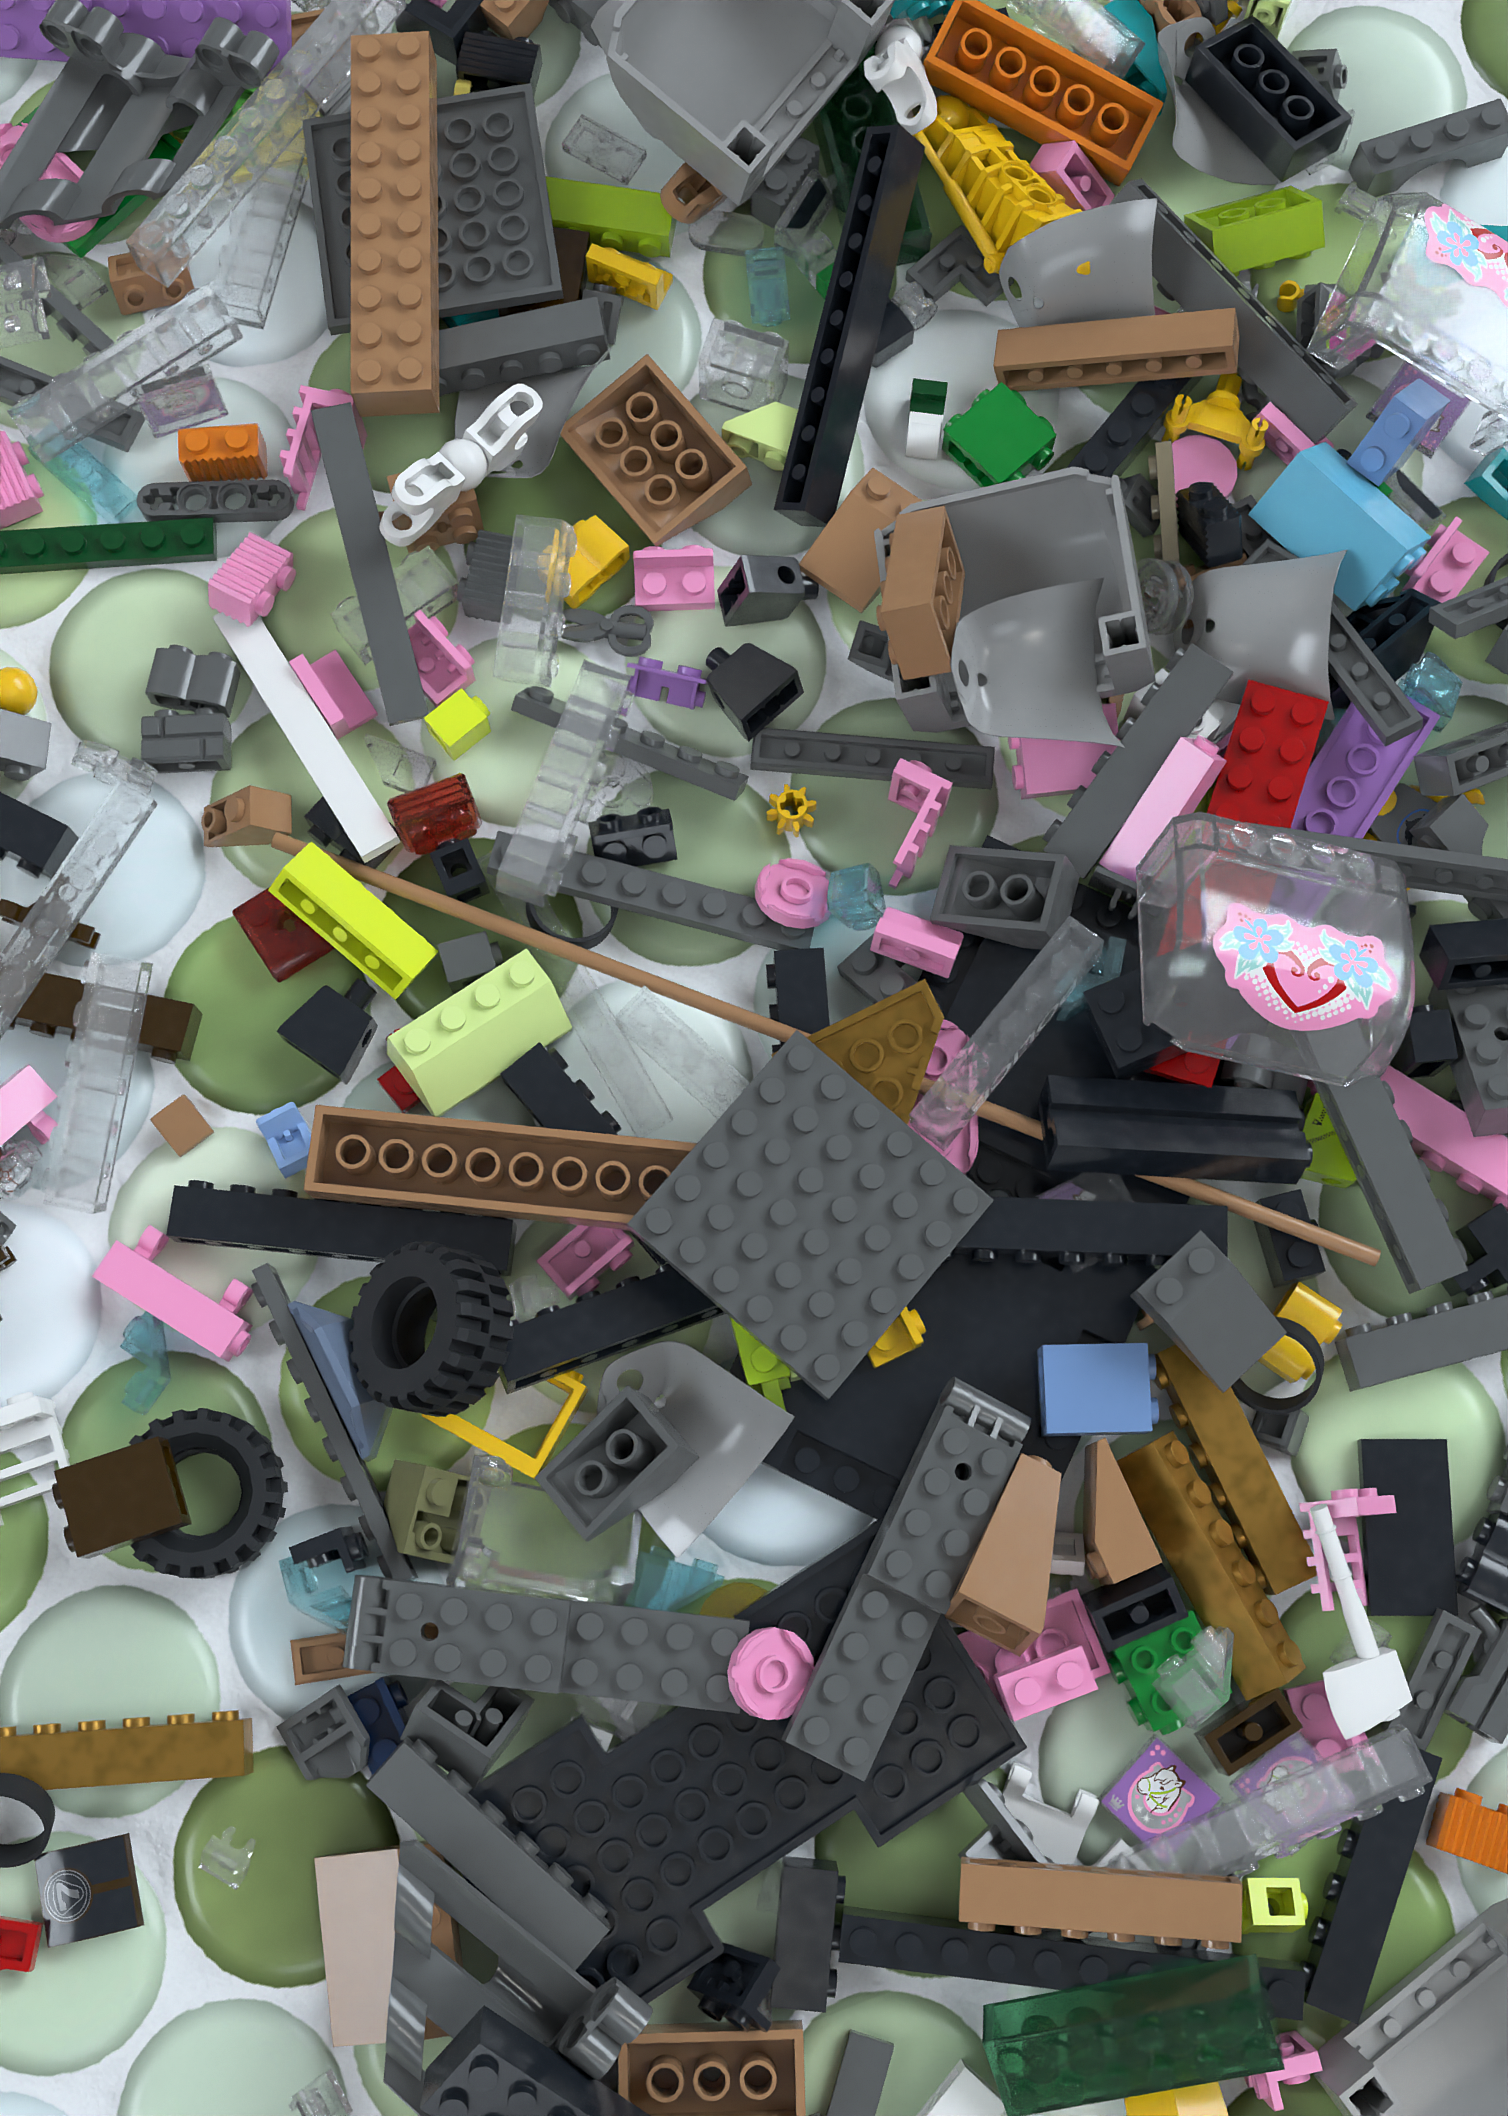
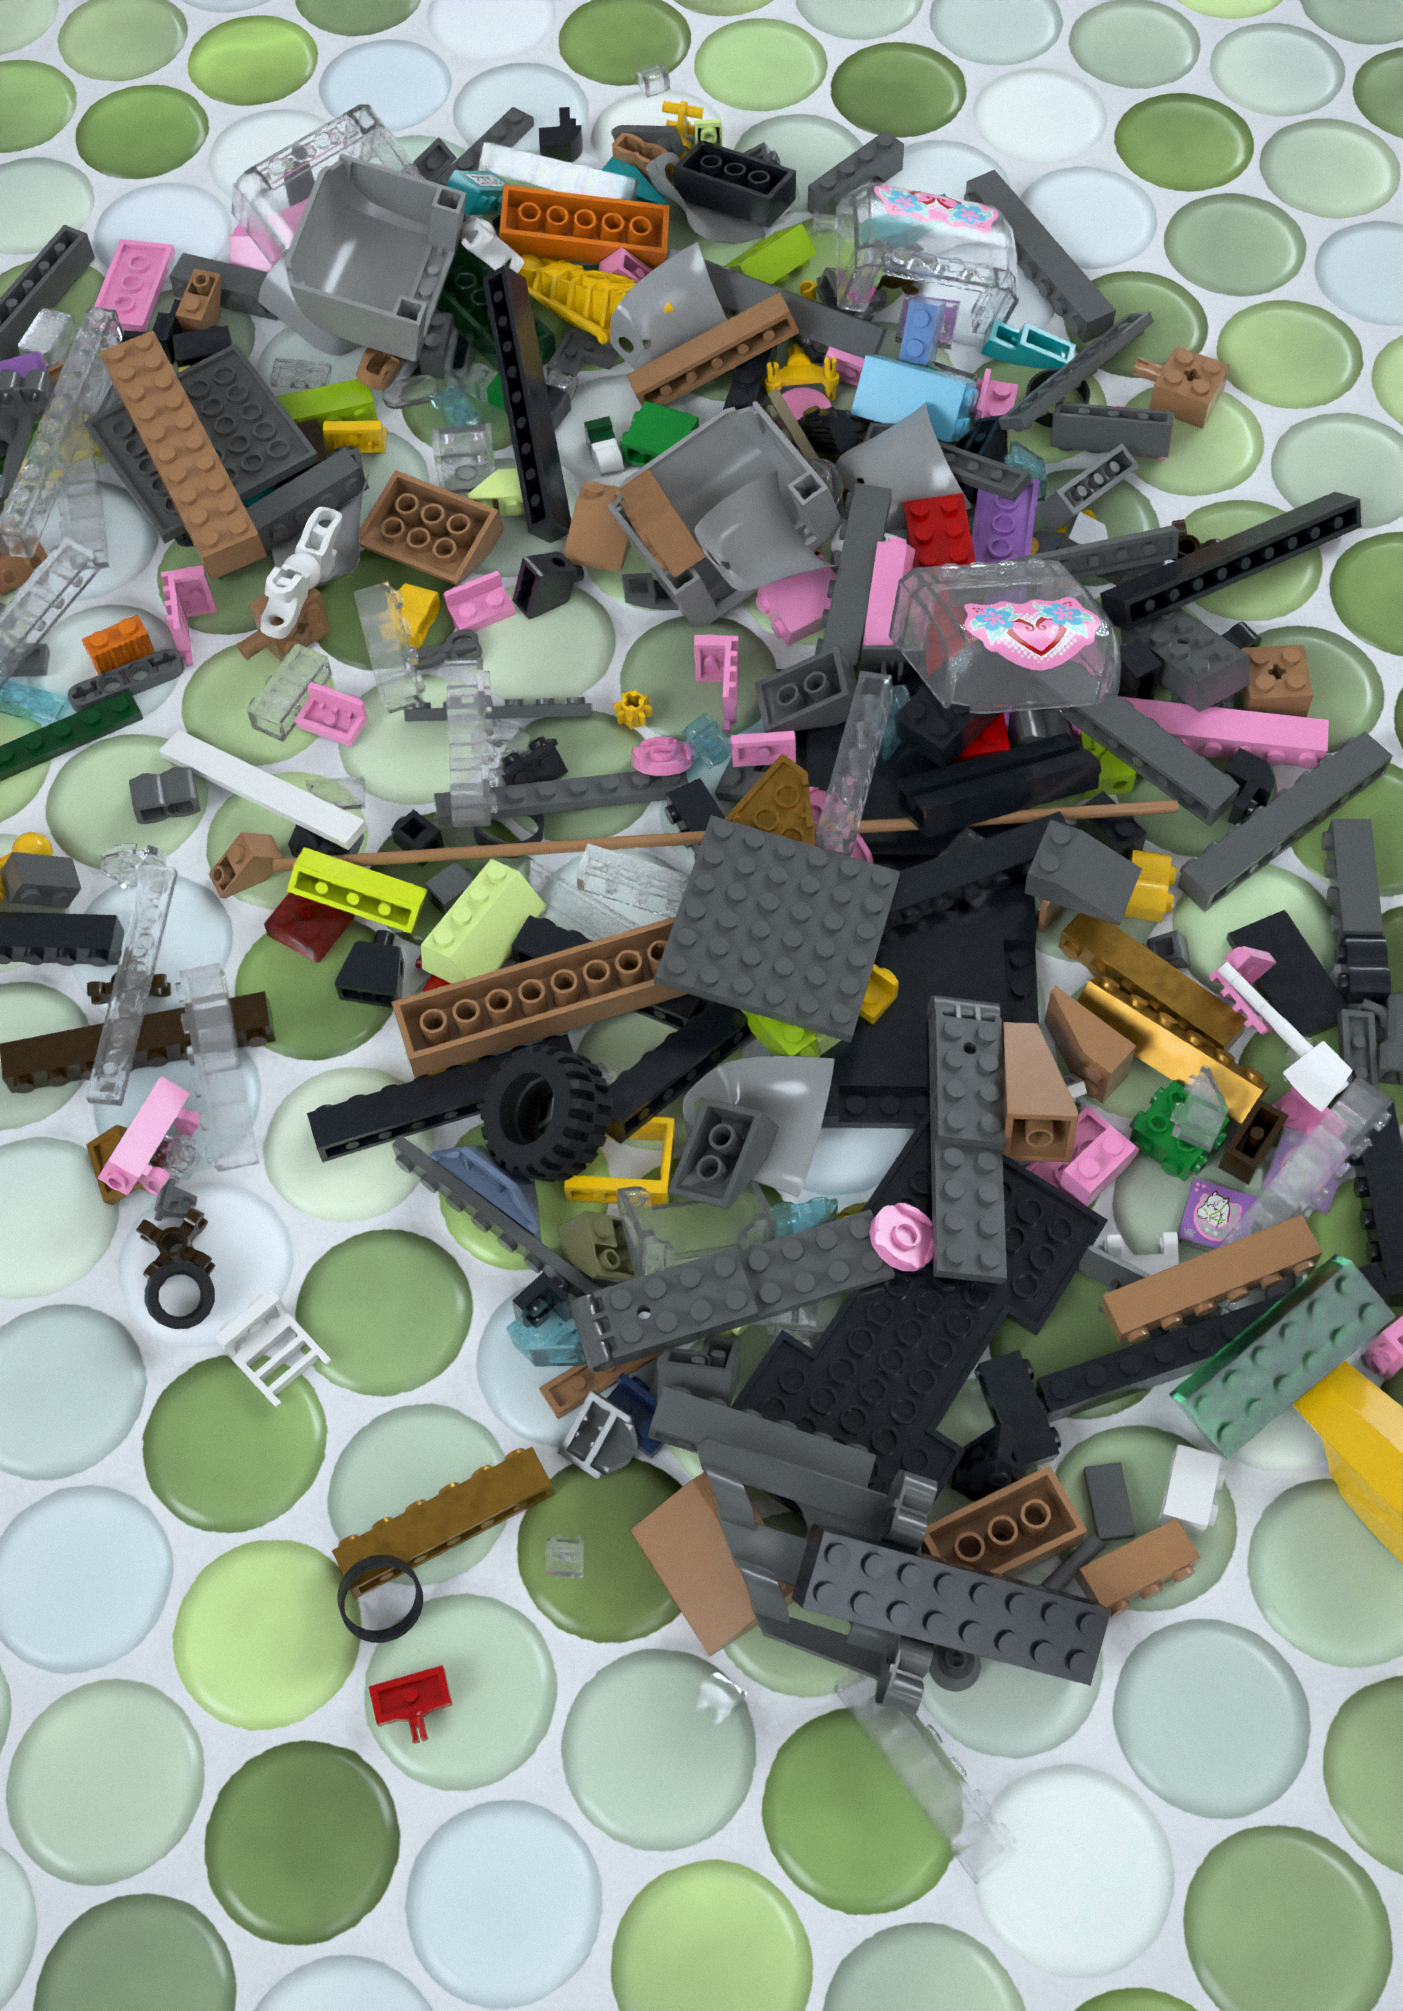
camera: 20 degrees left, 15 degrees down
black slope [34,1833,144,1948] -> none
dark brown brick [52,1436,192,1559] -> none
bright pink brick [92,1225,253,1362] -> none
clear light blue slope [120,1311,171,1416] -> none
black tyre [128,1408,288,1579] -> none
clear tile [132,363,229,438] -> none
dark grey brick [141,708,232,774] -> none
medium nougat slope [150,1095,214,1157] -> none
bright pink brick [208,532,296,627] -> none
light blue bracket [256,1102,312,1179] -> none
bright pink panel [289,649,378,740] -> none
dark grey tile [311,402,429,726] -> none
clear red brick [387,773,482,855] -> none
neon yellow brick [424,688,491,761] -> none
dark grey brick [457,530,529,625] -> none
bright pink bracket [536,1225,635,1301] -> none
medium lavender hinge [624,656,708,710] -> none
black torso [705,643,804,742] -> none
dark grey tile [750,728,995,790] -> none
medium blue brick [1037,1343,1159,1437] -> none
black brick [1080,1563,1189,1652] -> none
black tyre [1231,1317,1324,1414] -> none
neon yellow brick [1241,1878,1308,1934] -> none

